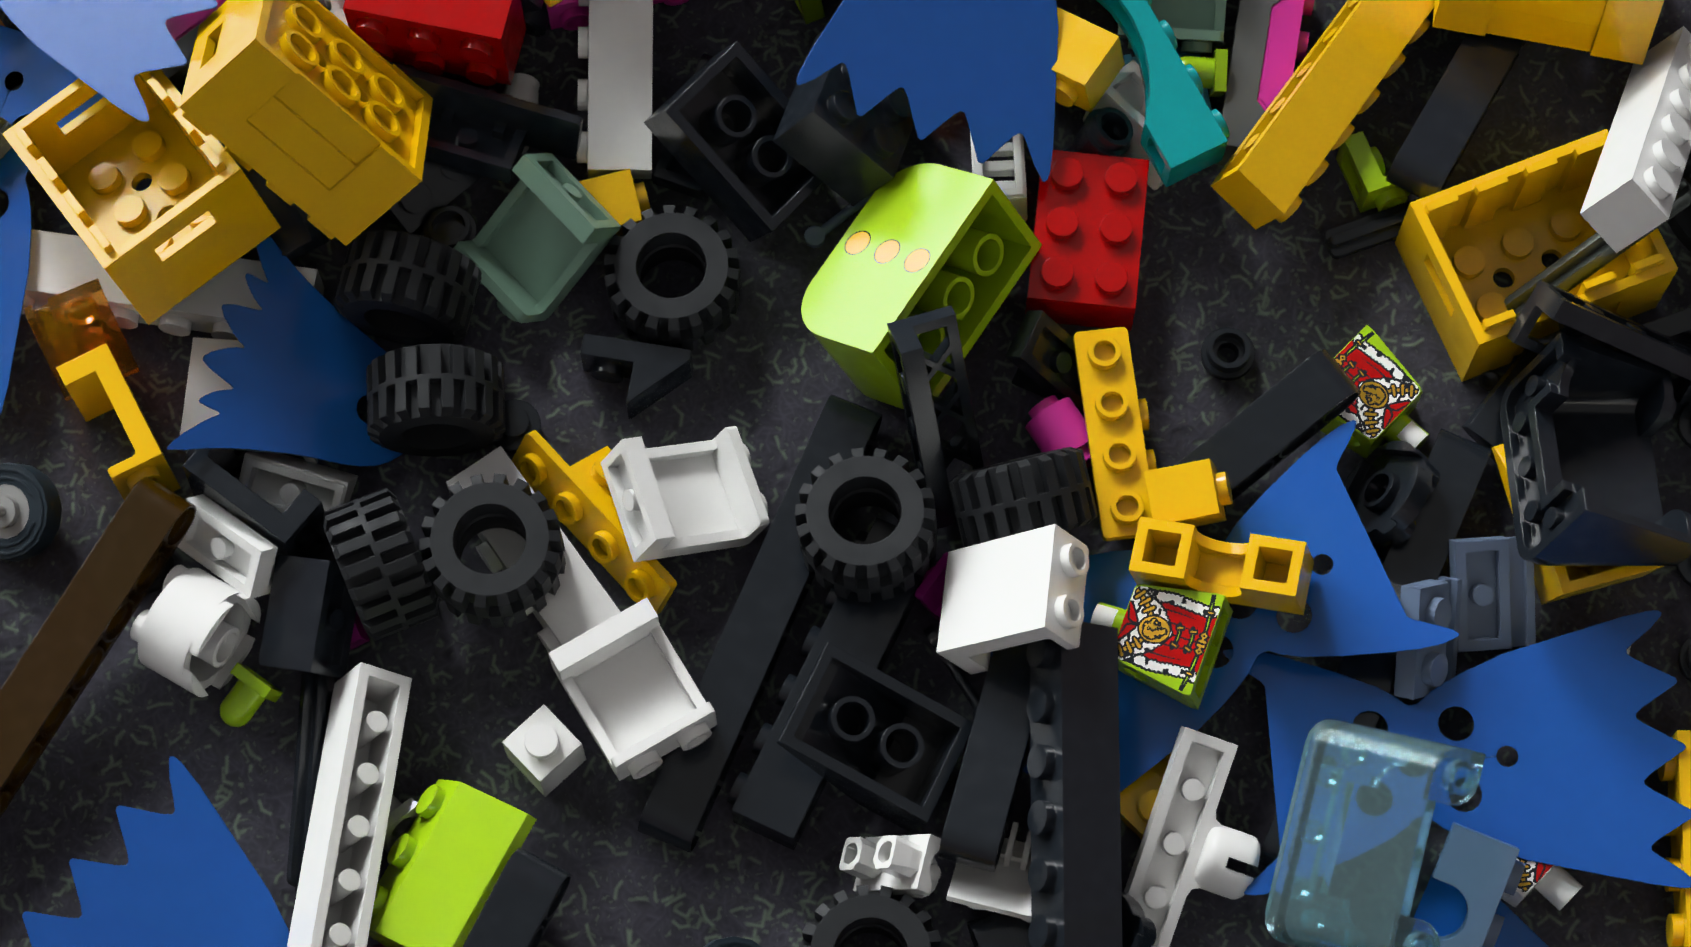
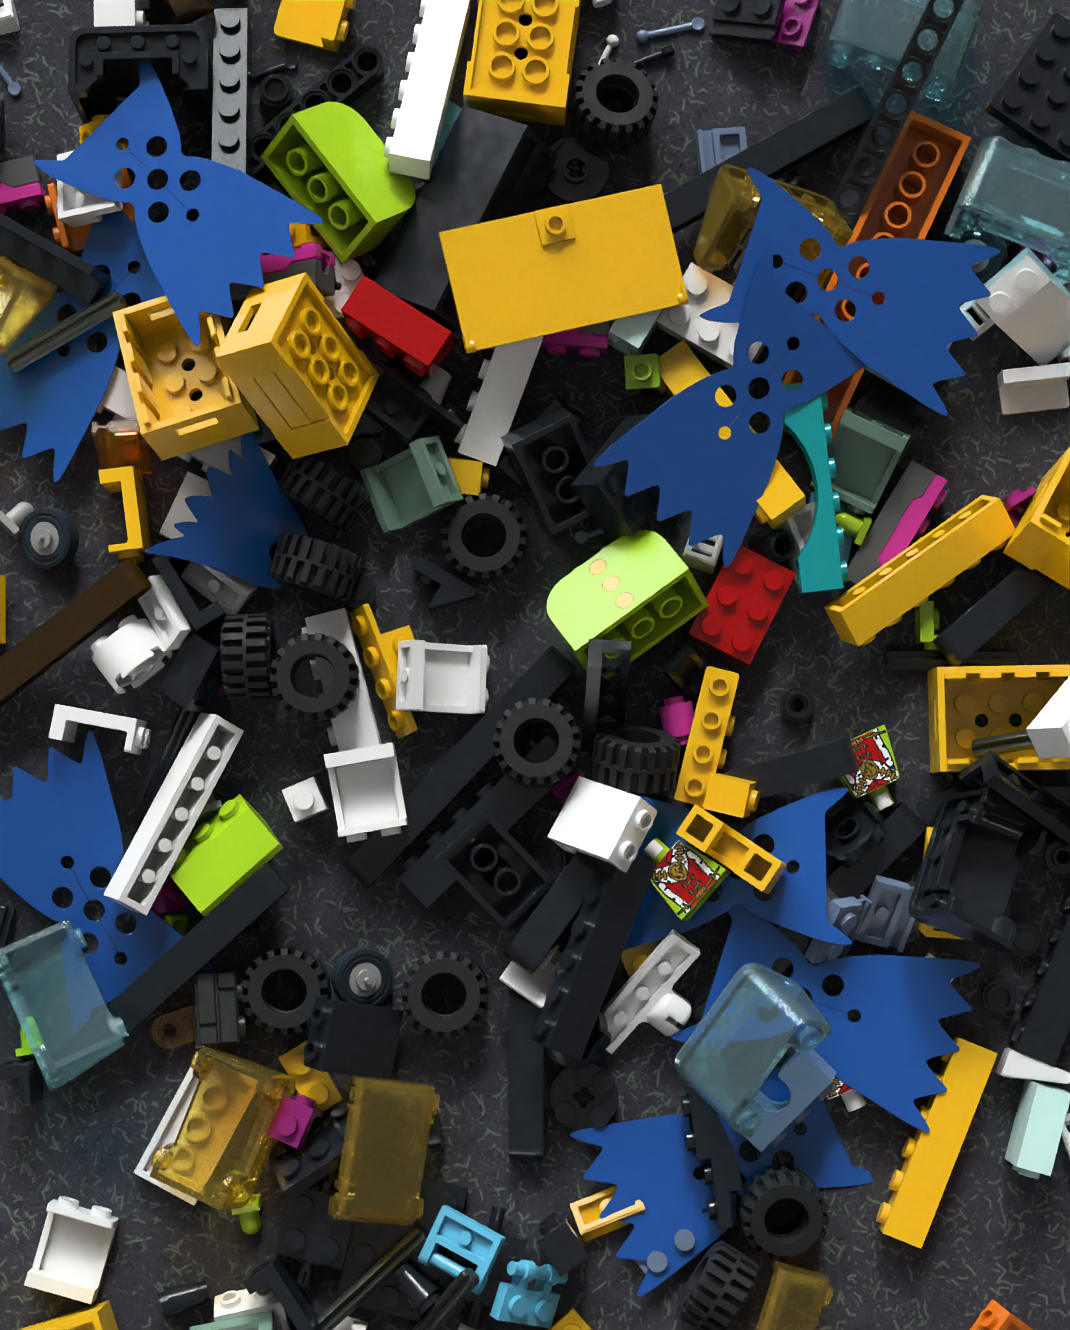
camera: 25 degrees right, 15 degrees up
lime piece [220,662,283,727] -> none
white hips [839,834,941,898] -> none
none -> white panel [48,704,151,755]

